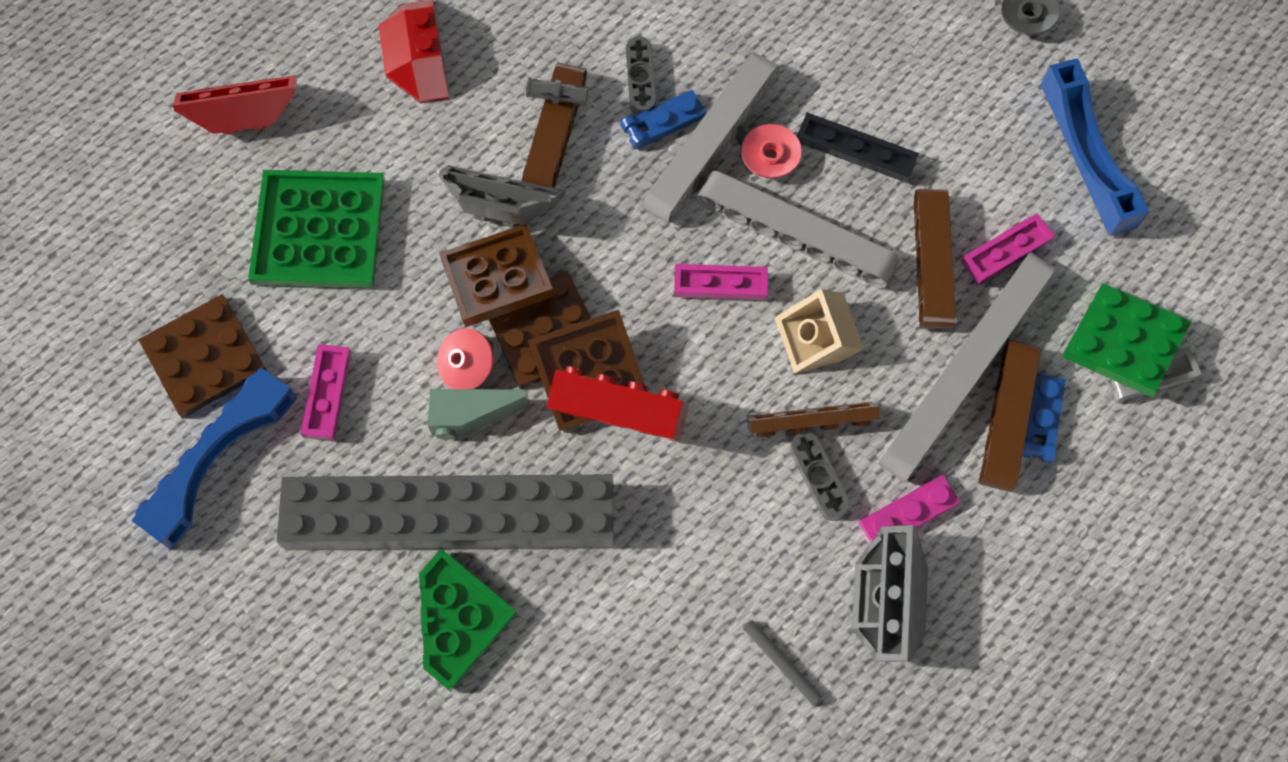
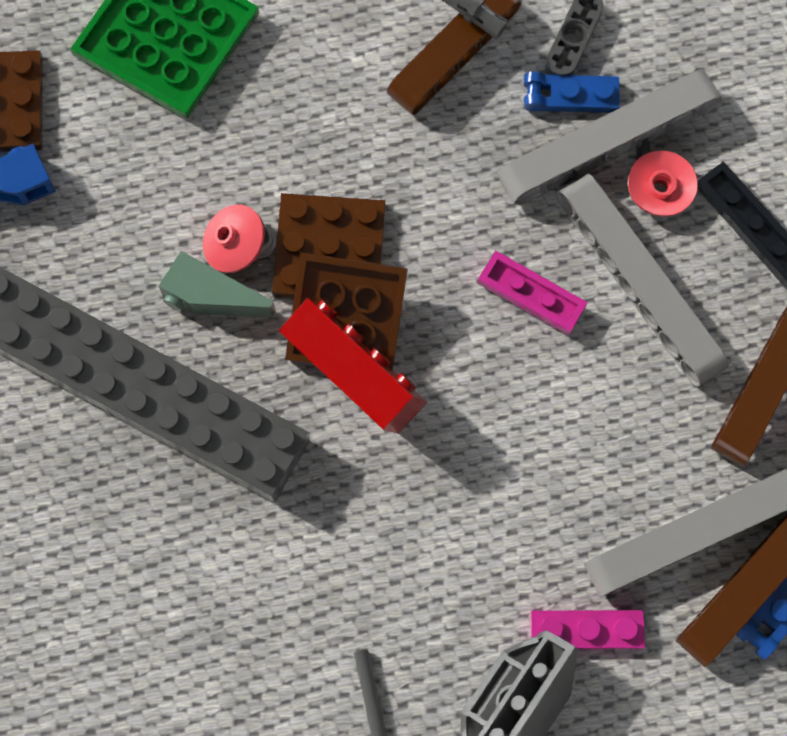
camera: 25 degrees right, 5 degrees up
dark pink plate [300,344,351,441] -> none
green plate [419,549,517,692] -> none
dark grey wedge [439,165,565,227] -> none
reddish brown plate [439,224,555,328] -> none
reddish brown plate [746,401,880,437] -> none
tan slope [775,289,864,374] -> none
dark grey beam [790,432,850,521] -> none

